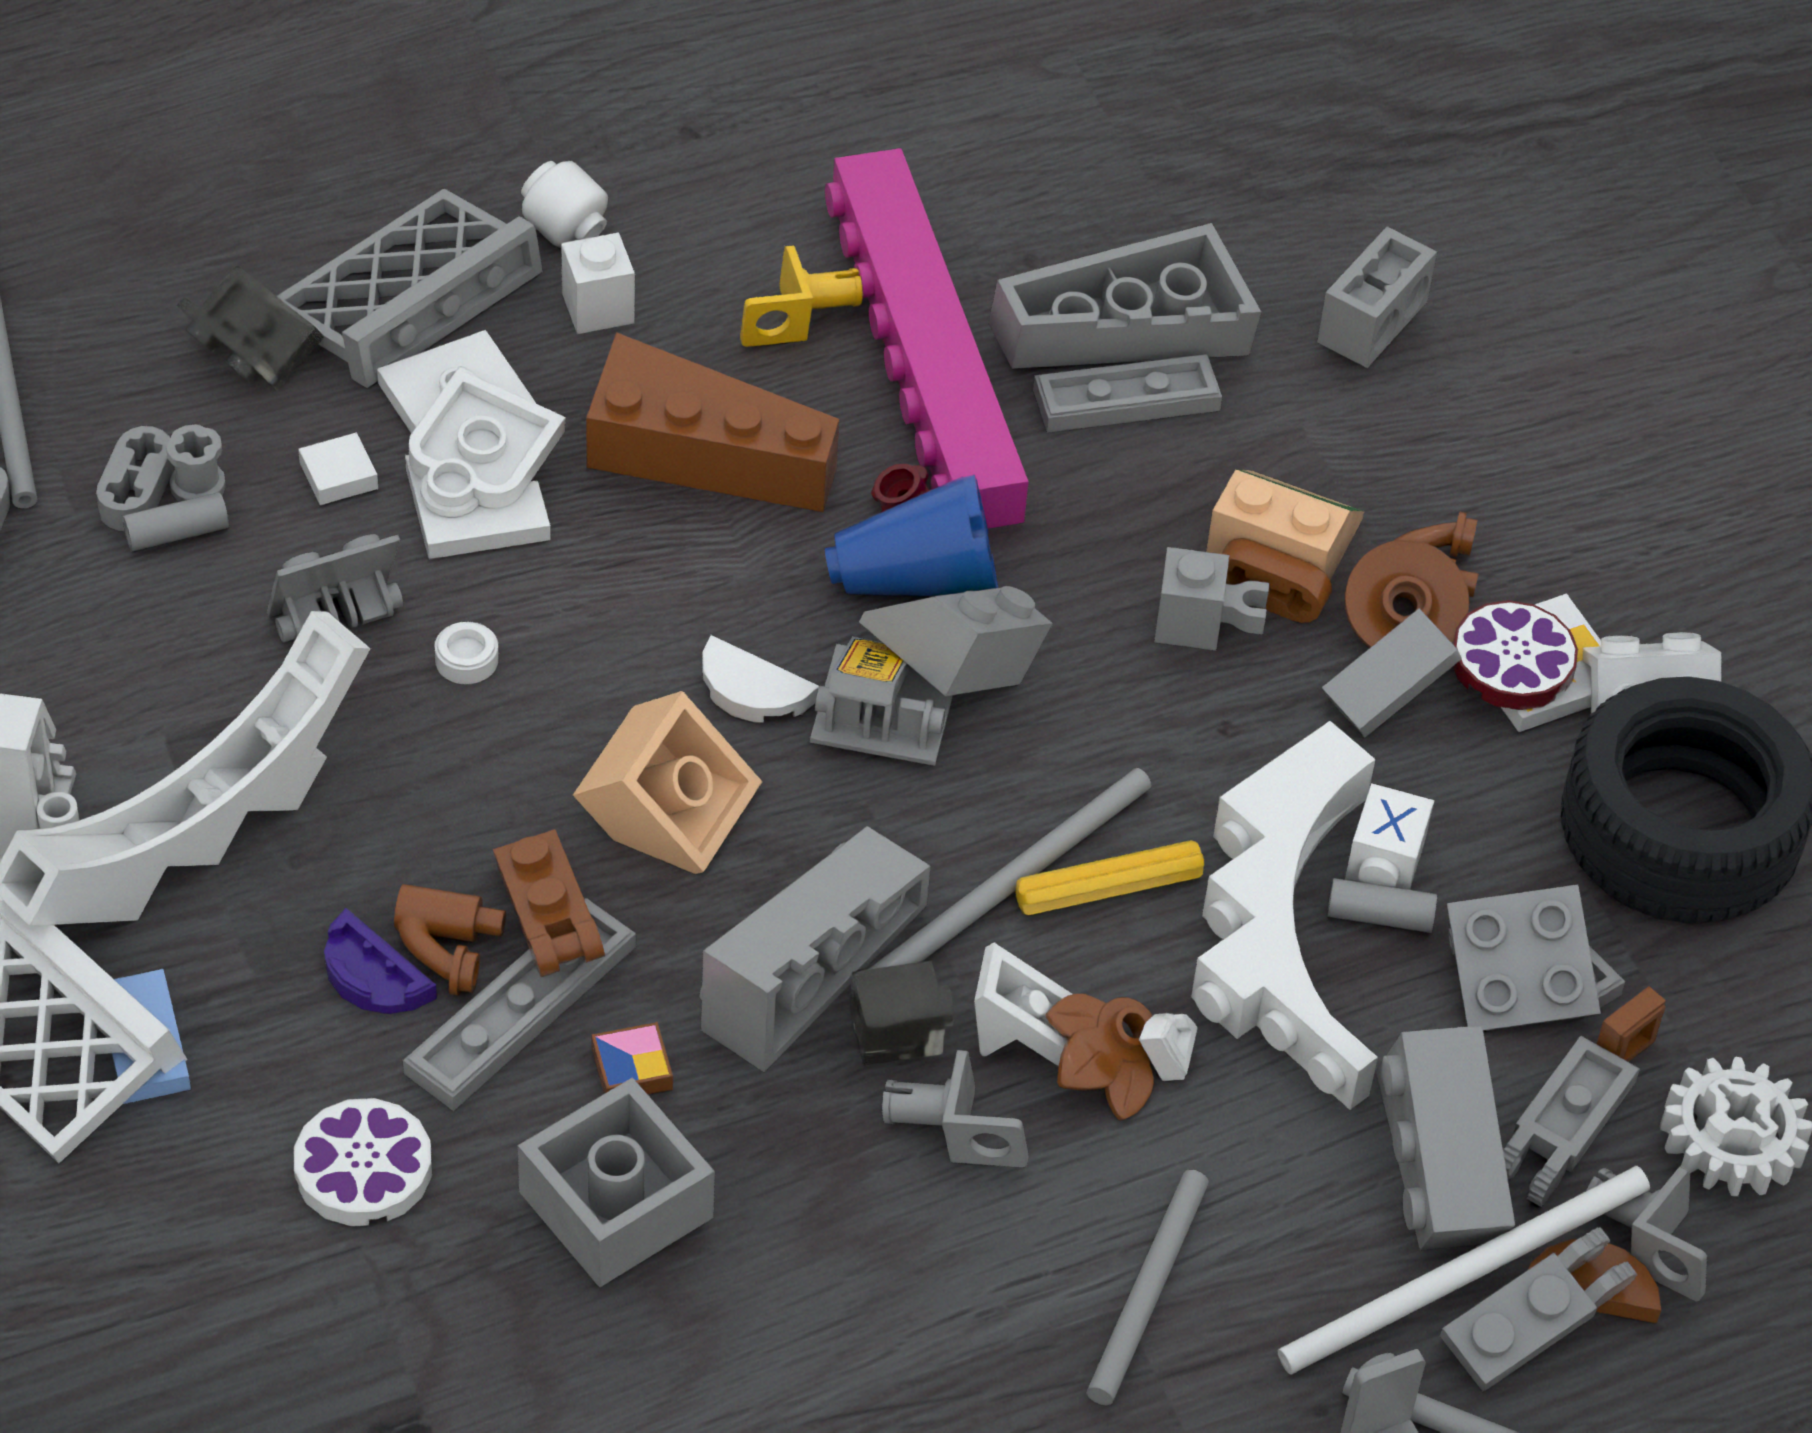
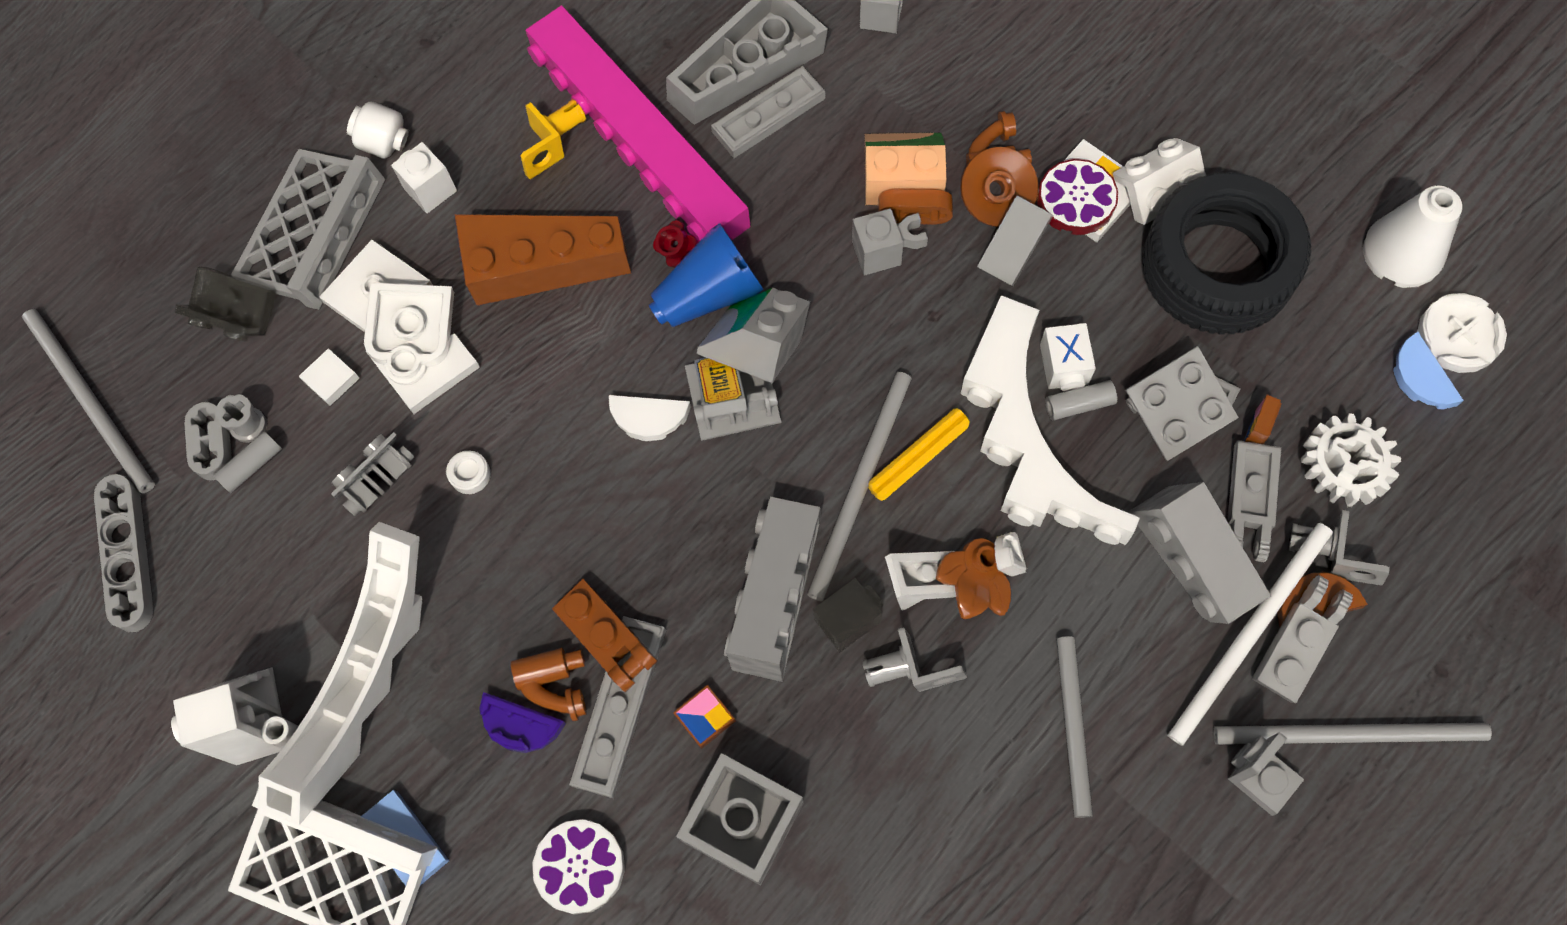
camera: 15 degrees left, 20 degrees up
light nougat slope [573,691,762,874] -> none

